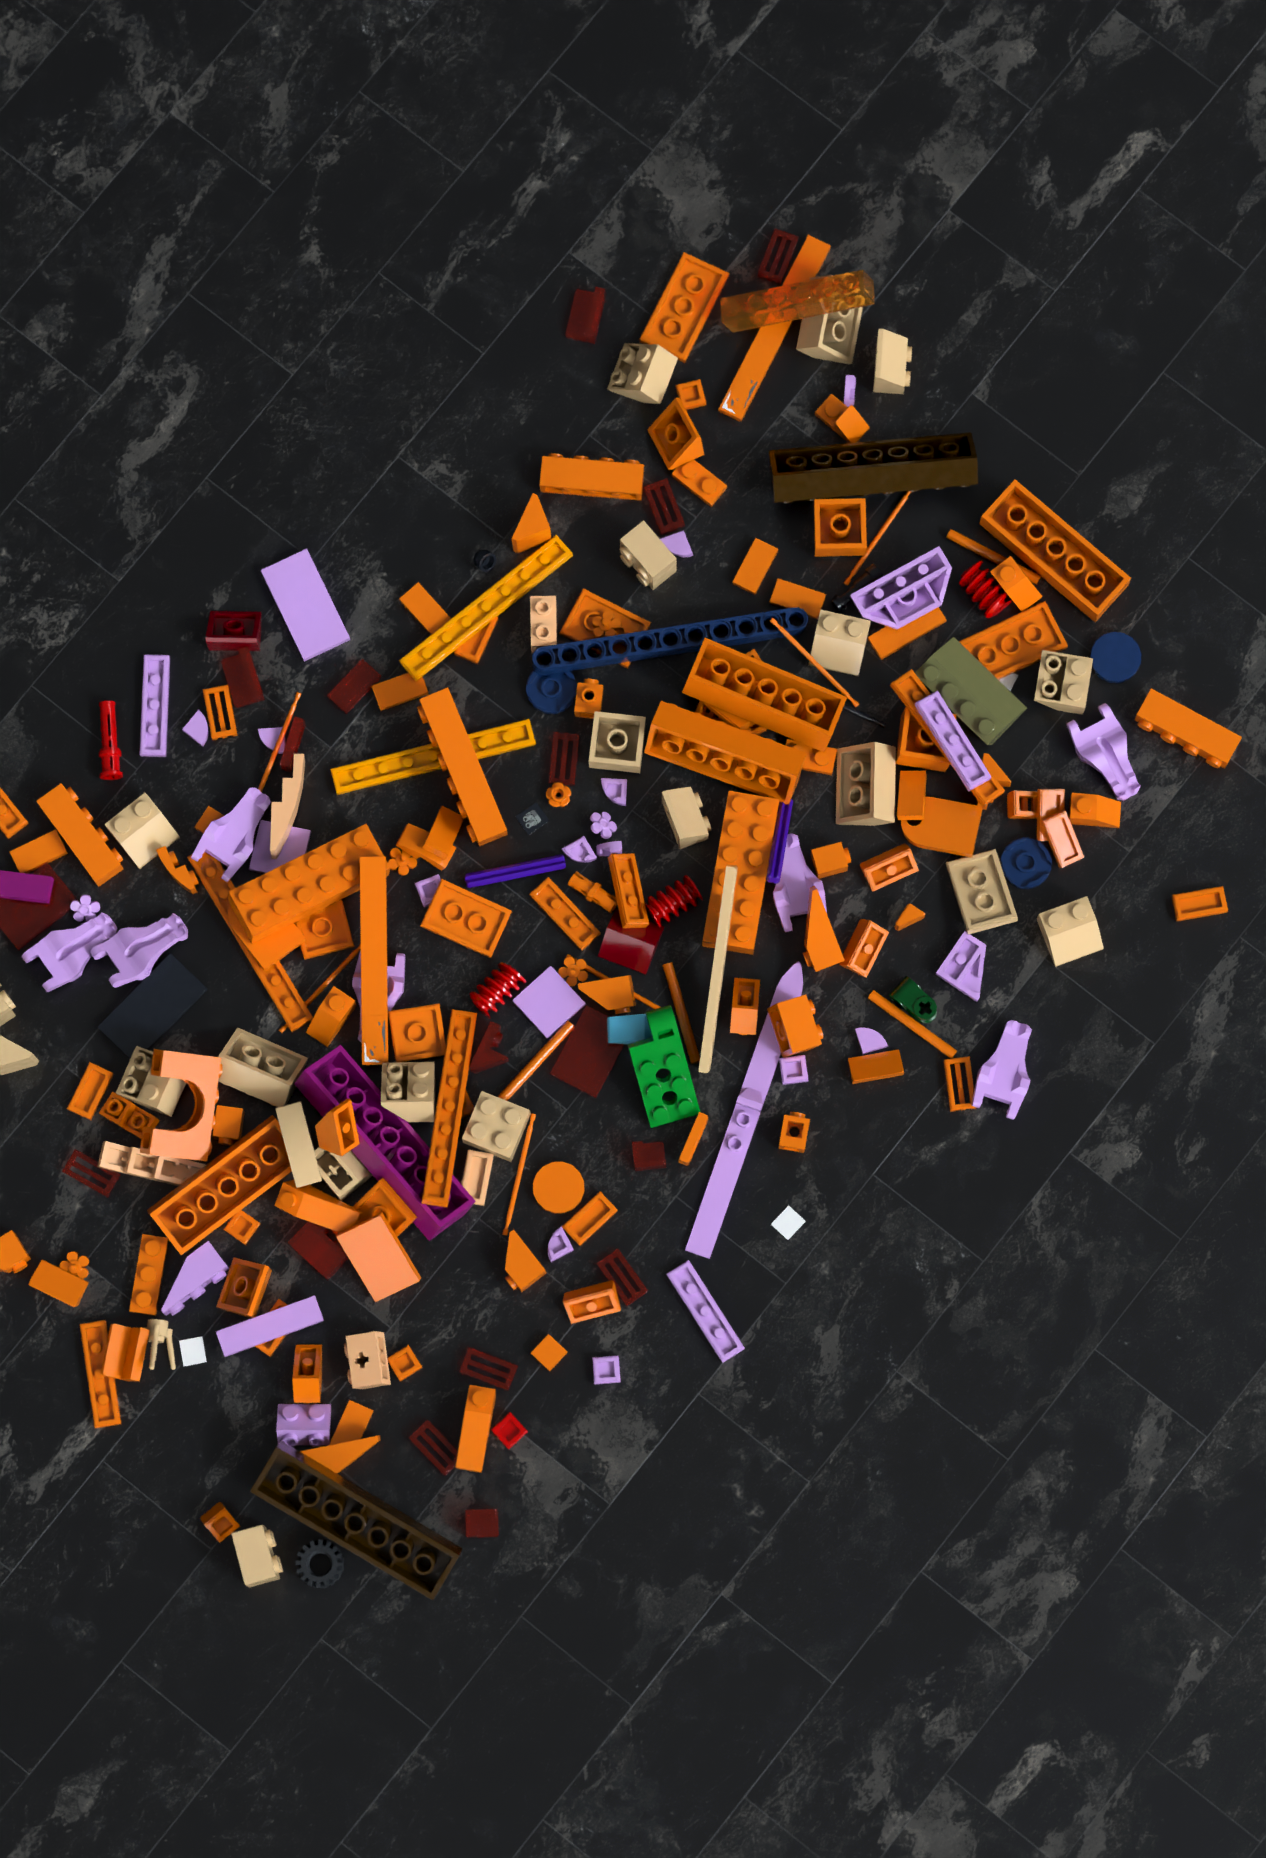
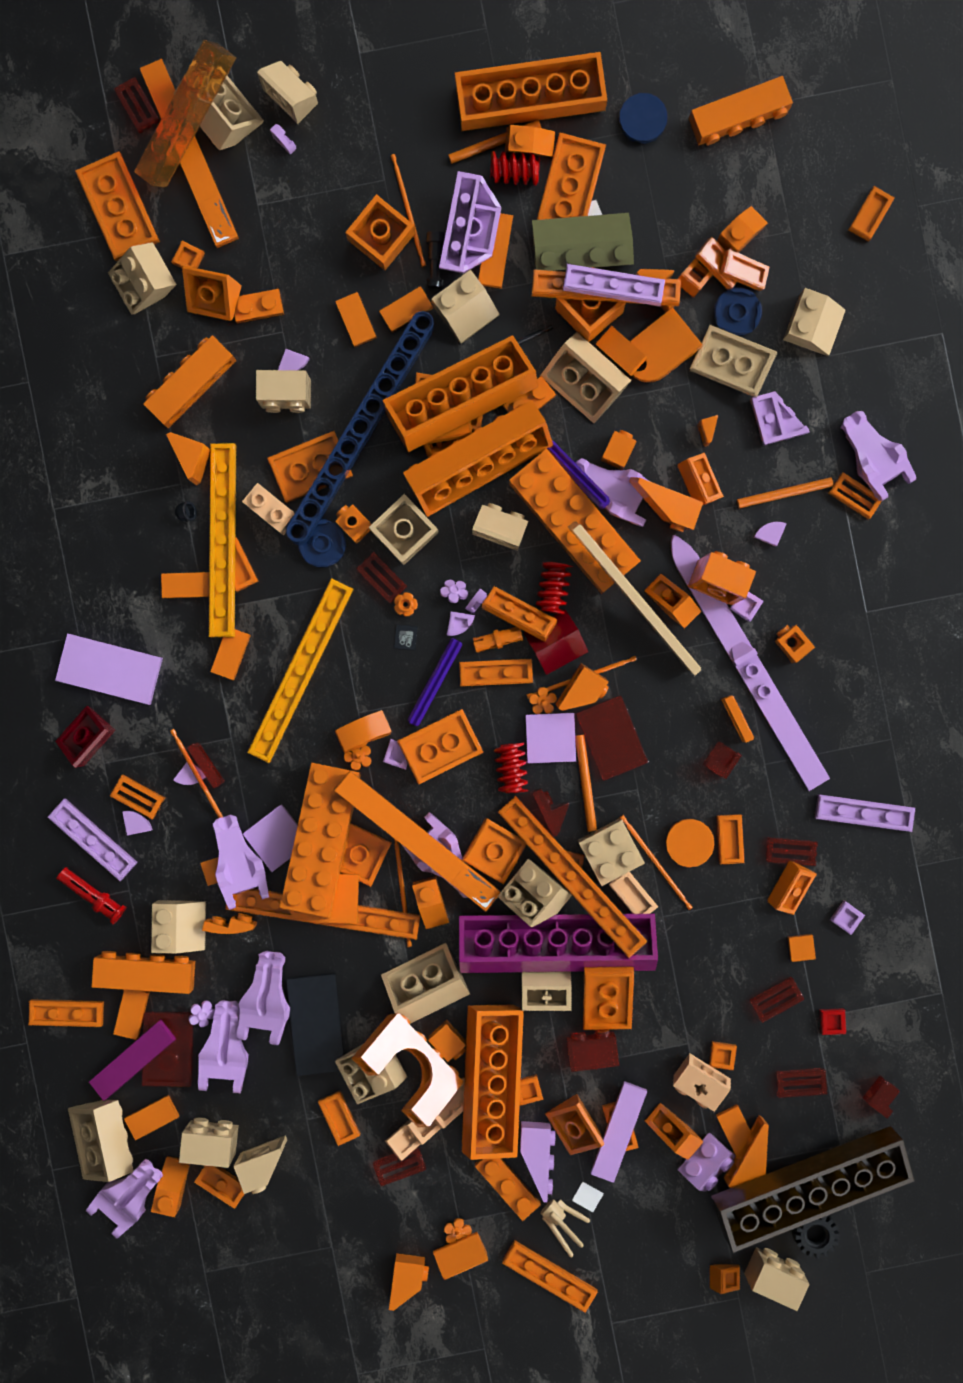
camera: 55 degrees left, 10 degrees up
orange slope [99,1091,160,1139] -> none
orange panel [101,1324,150,1381] -> none
clear red panel [221,646,265,708] -> none
light nougat slope [270,754,305,859] -> none
orange slope [274,1180,362,1232] -> none
tan slope [275,1101,322,1188] -> none
orange slope [315,1098,360,1156] -> none
clear red tile [327,659,381,714] -> none
tile [336,1212,421,1302] -> none
orange brick [417,688,508,846] -> none
orange tile [423,806,464,859] -> none
orange slope [456,1385,496,1473] -> none
orange slope [505,1229,546,1292] -> none
lavender tile [548,1226,574,1262] -> none
clear red panel [566,287,606,344] -> none
orange plant [592,611,621,638] -> none
lavender tile [601,778,627,806] -> none
medium azure slope [607,1014,652,1044] -> none
green hinge [628,1005,700,1128] -> none
clear red tile [643,478,685,535] -> none
orange bar [663,962,700,1064] -> none
dark brown brick [769,432,978,503] -> none
orange piece [770,618,859,707] -> none
white sticker [771,1205,806,1240] -> none
orange slope [815,394,870,443] -> none
orange slope [848,1049,904,1084] -> none
orange slope [860,843,919,892] -> none
dark green piece [889,976,937,1024] -> none
tan slope [1034,650,1093,715] -> none
lavender animal [1067,703,1141,801] -> none

